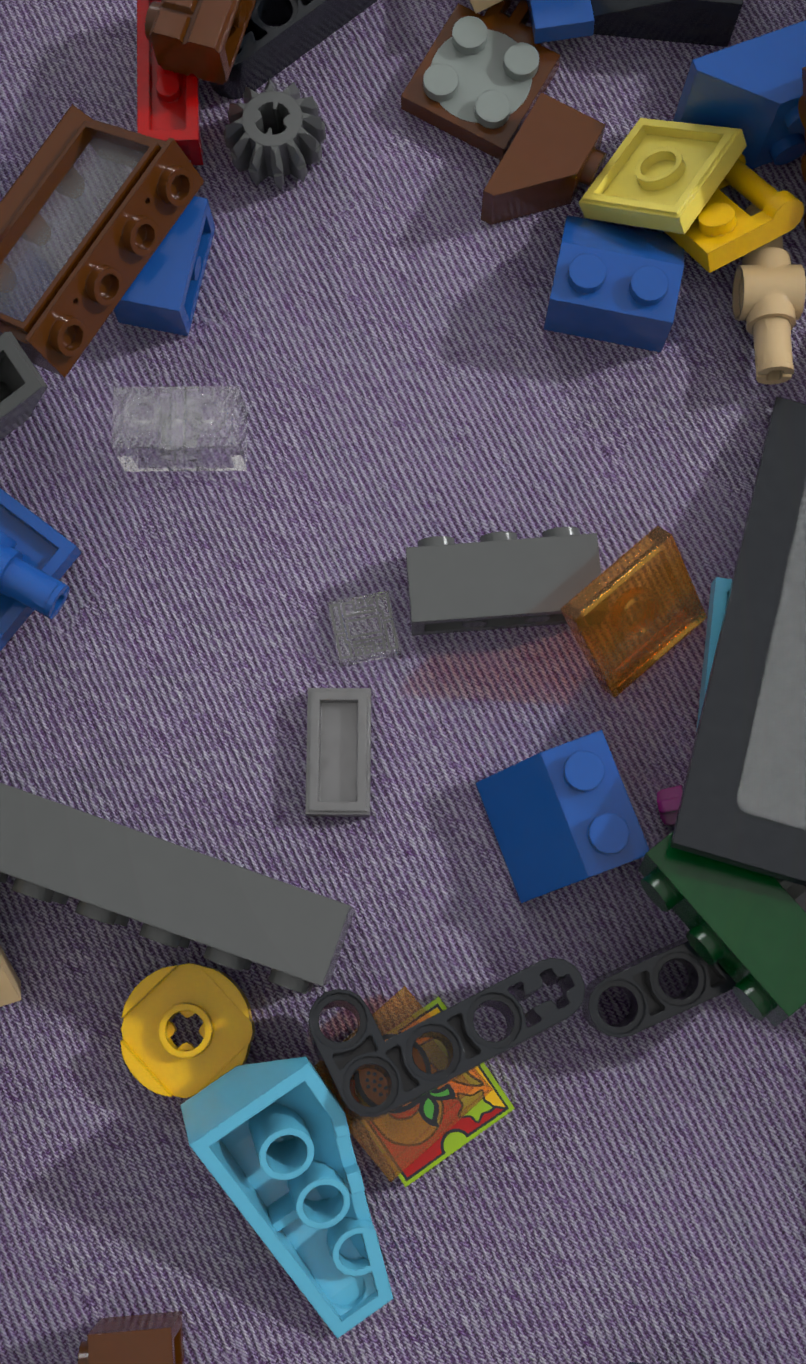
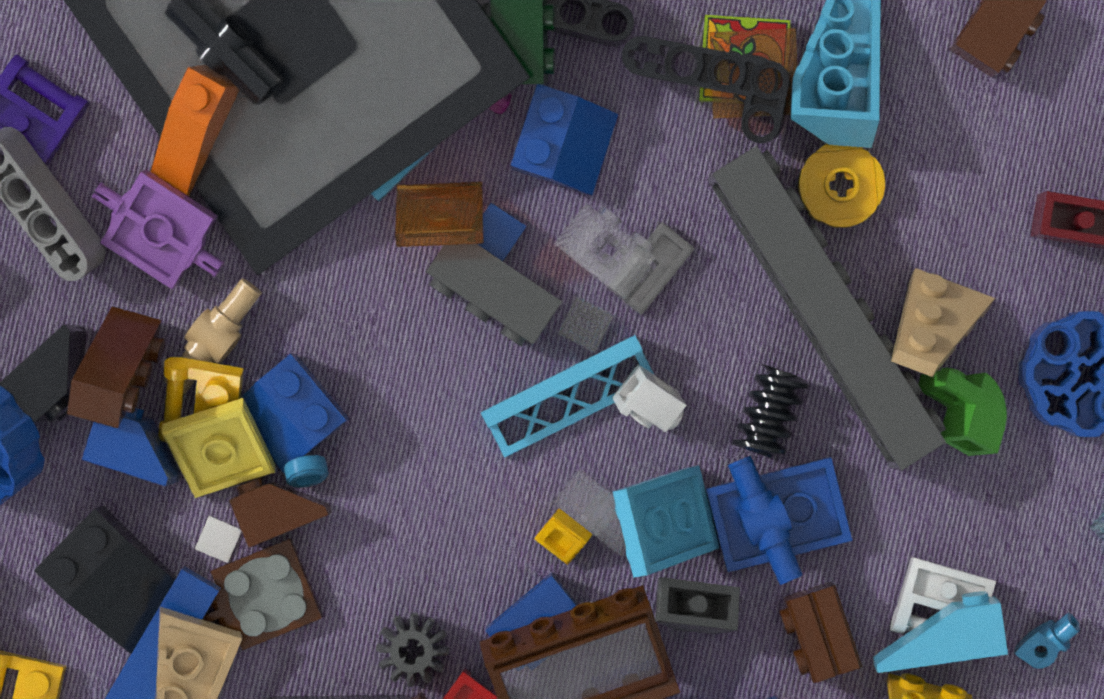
camera: 140 degrees left, 10 degrees up
none -> white sticker [195,516,242,563]
none -> dark azure tile [284,455,329,488]
none -> blue tile [467,203,527,261]
none -> medium azure fence [481,335,654,458]
none -> yellow tile [534,508,593,565]
none -> clear brick [554,203,659,303]
none -> white brick [612,364,687,432]
none -> medium azure plate [613,465,719,578]
none -> black piece [731,363,809,458]

